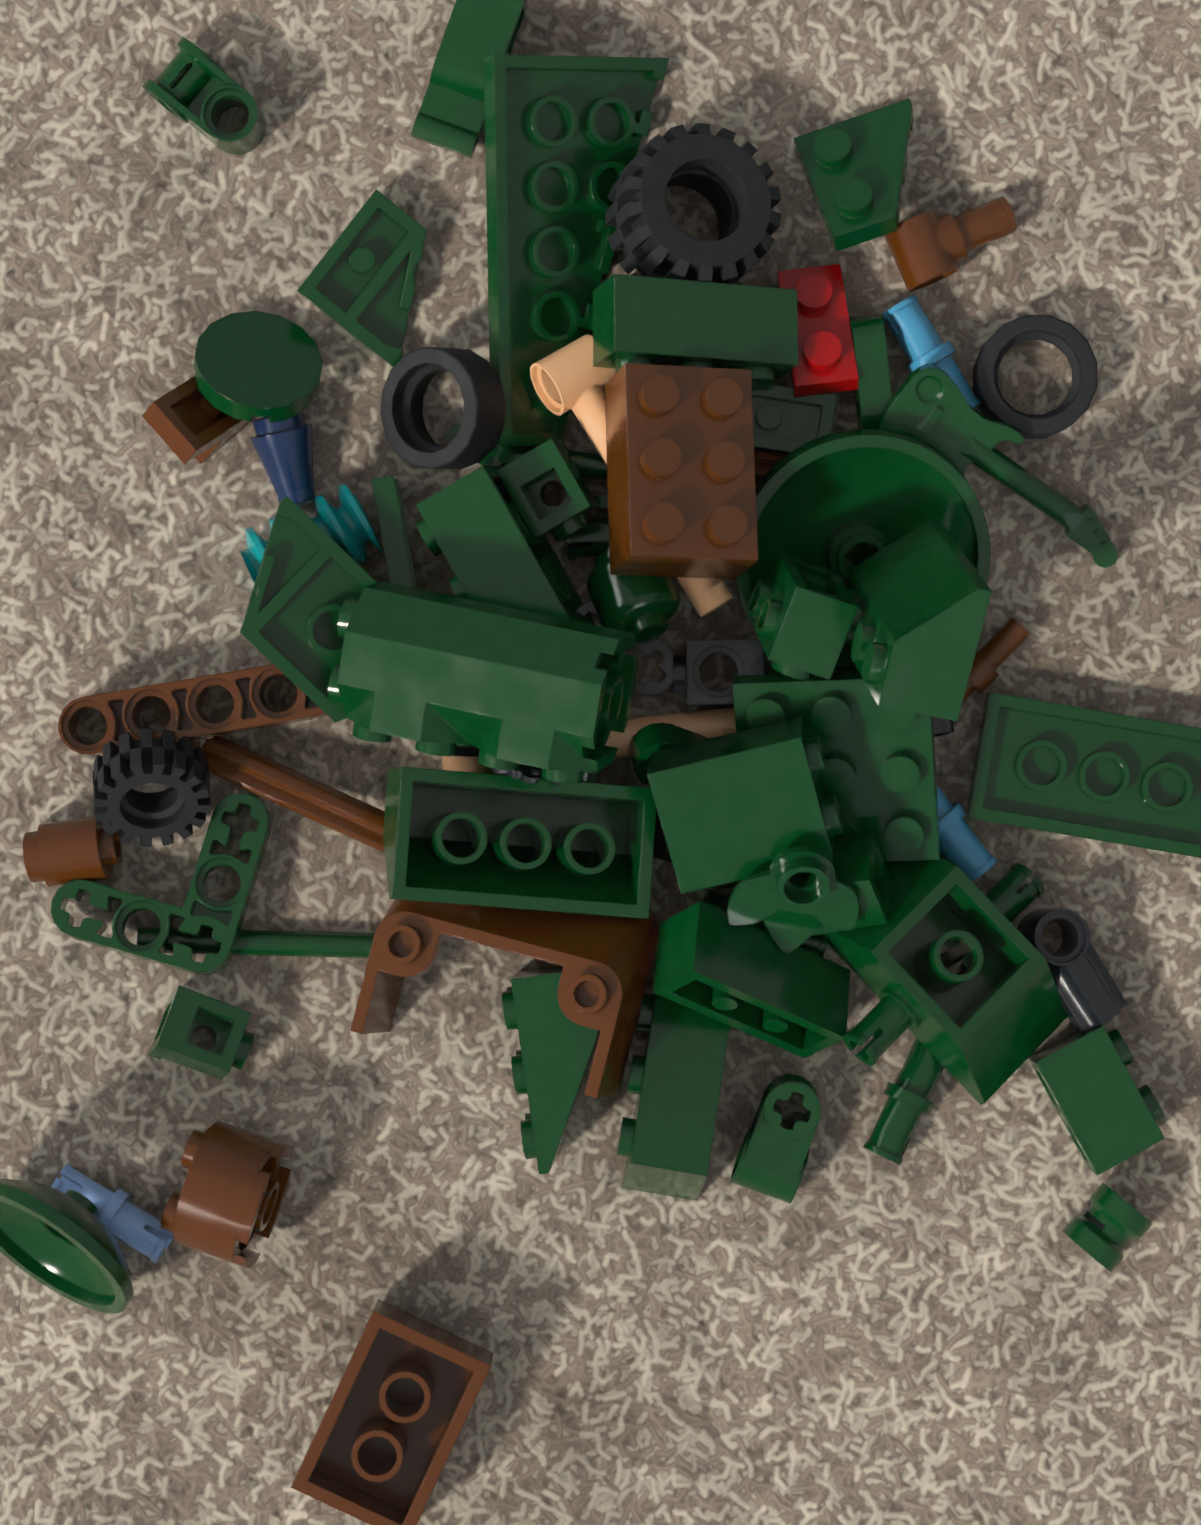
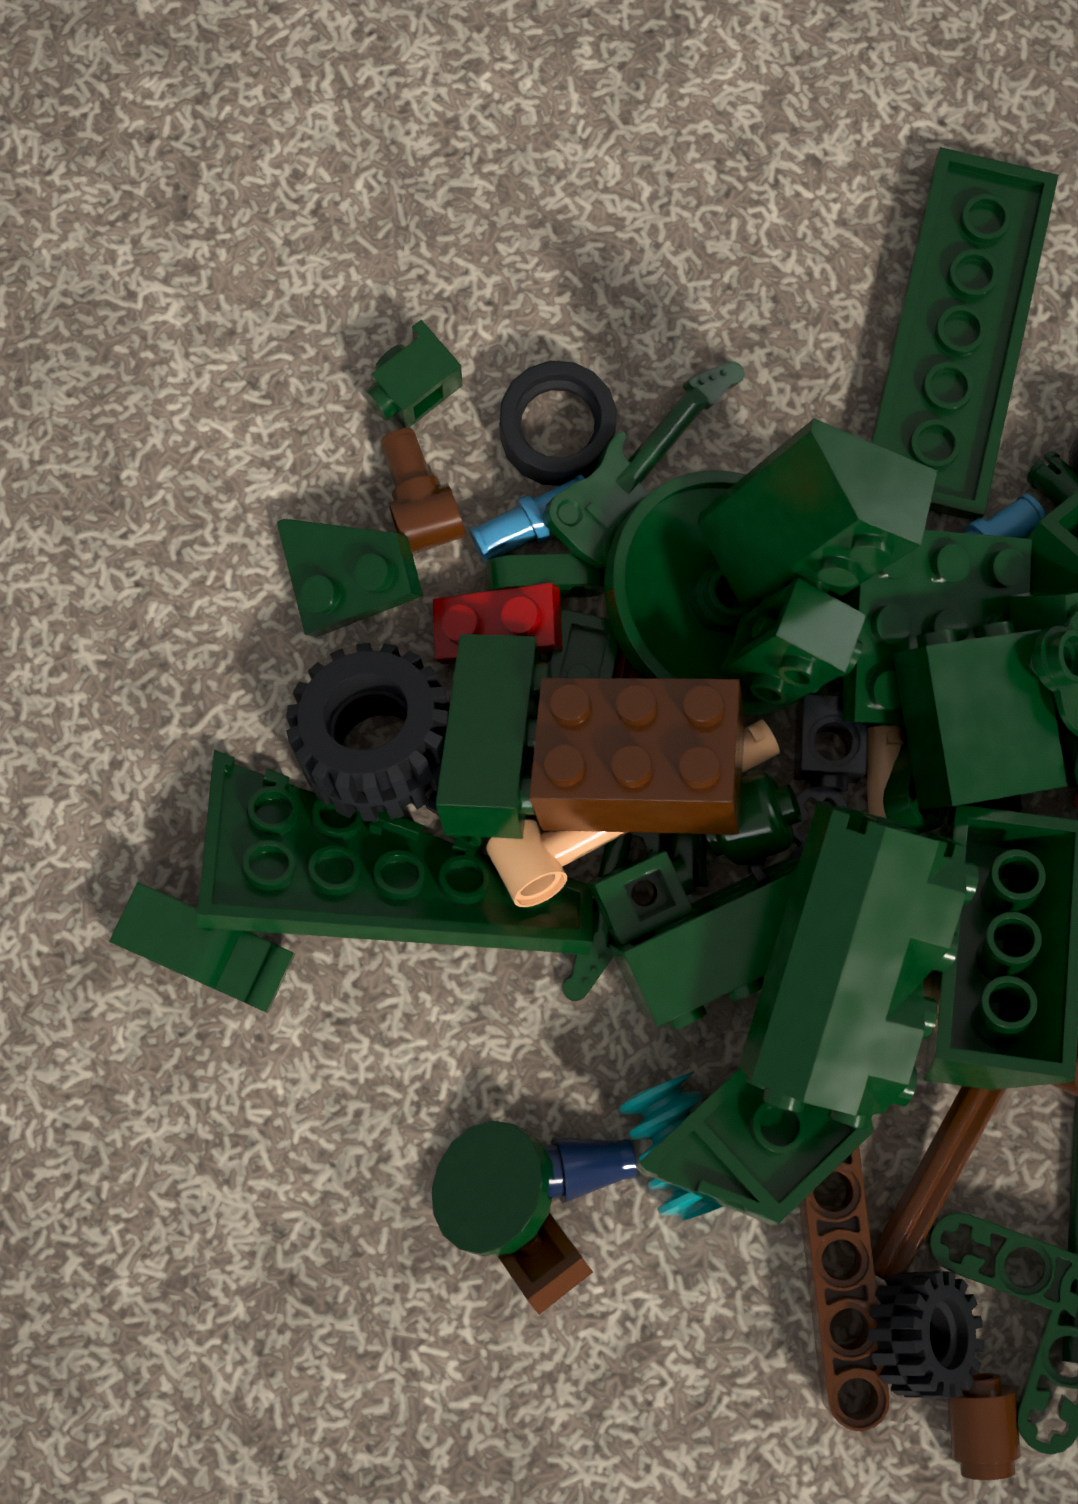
camera: 90 degrees left, 10 degrees down
dark green piece [142,37,266,155] -> none
dark green wing [297,189,427,368] -> none
dark green tile [372,475,418,589] -> none
black tyre [380,347,506,469] -> none
none -> dark green brick [364,319,463,428]

